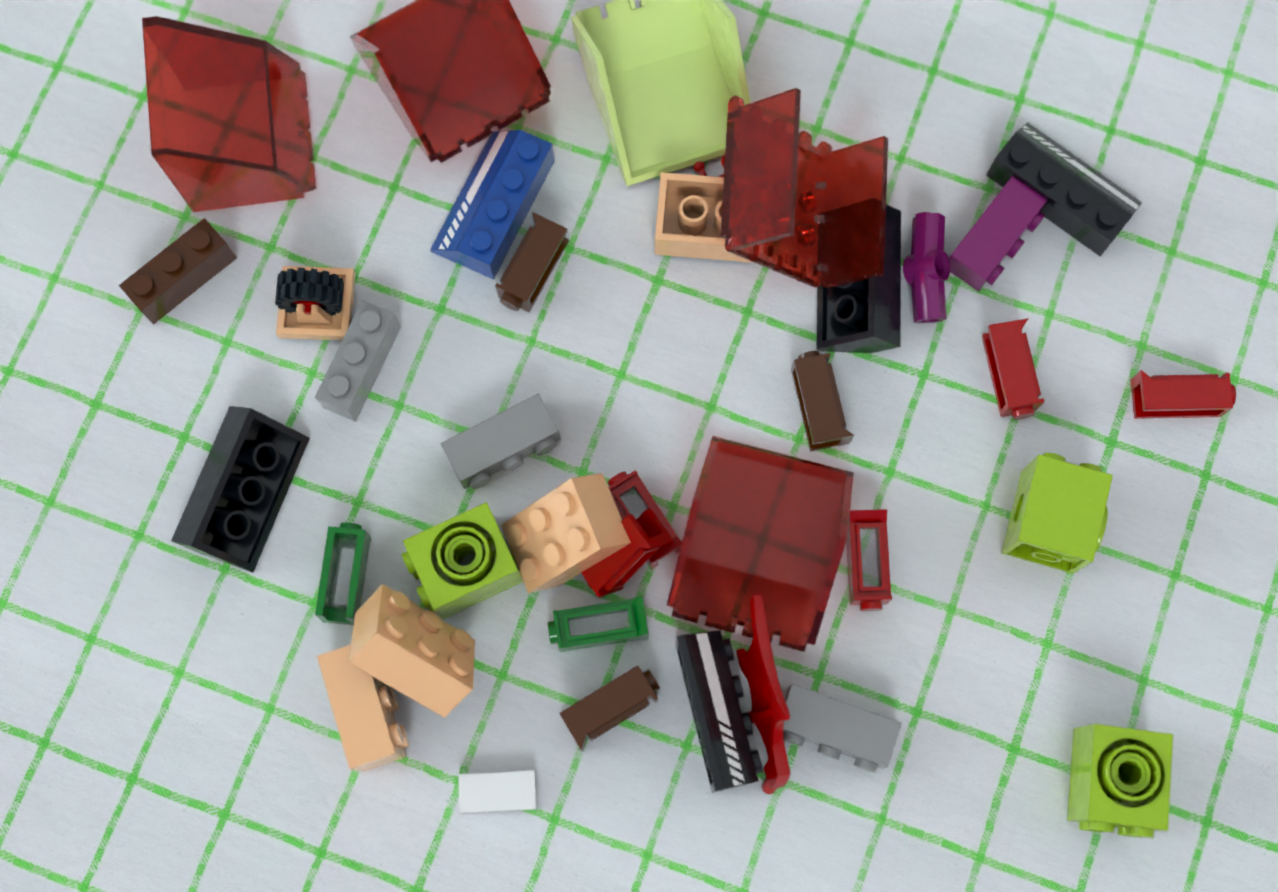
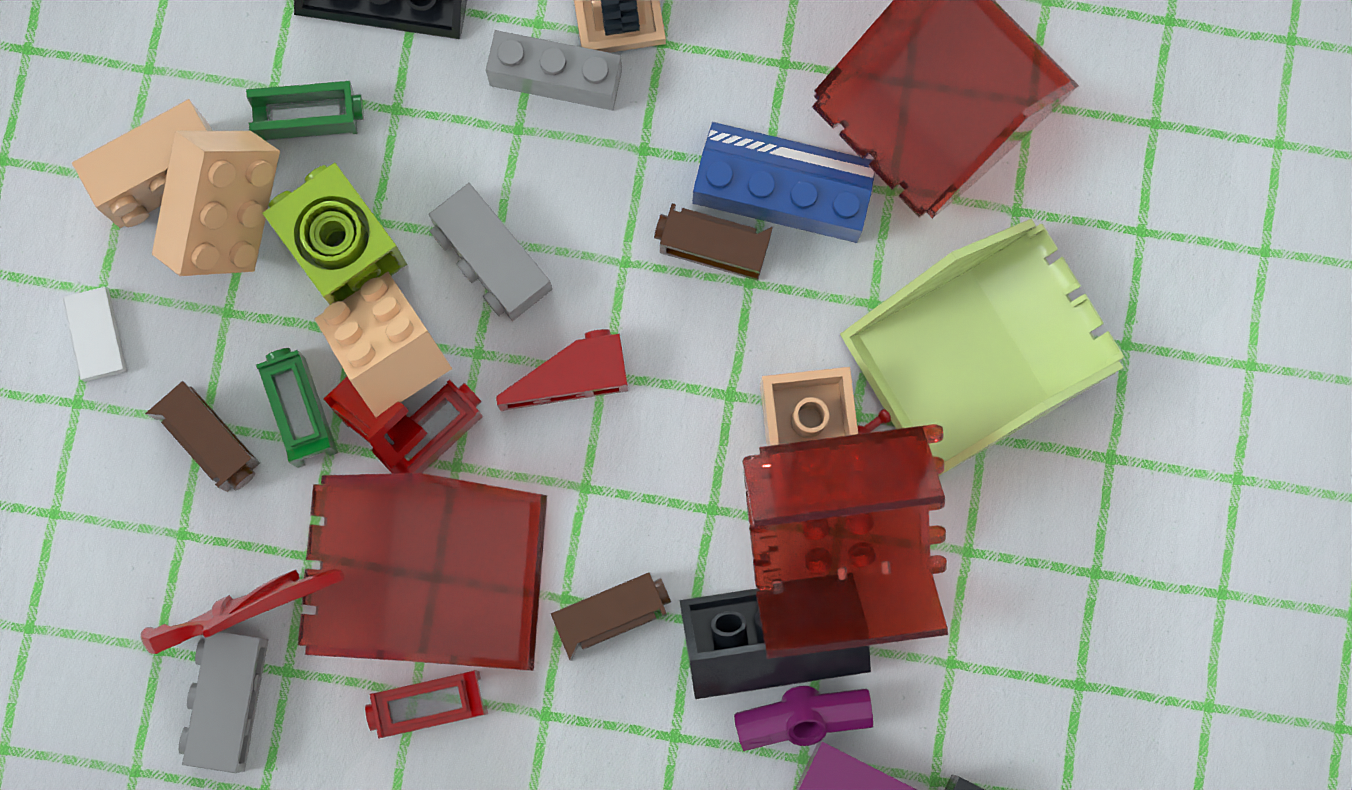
camera: 75 degrees right, 5 degrees up
black slope [675,630,763,793] -> none
none -> red slope [496,329,628,411]

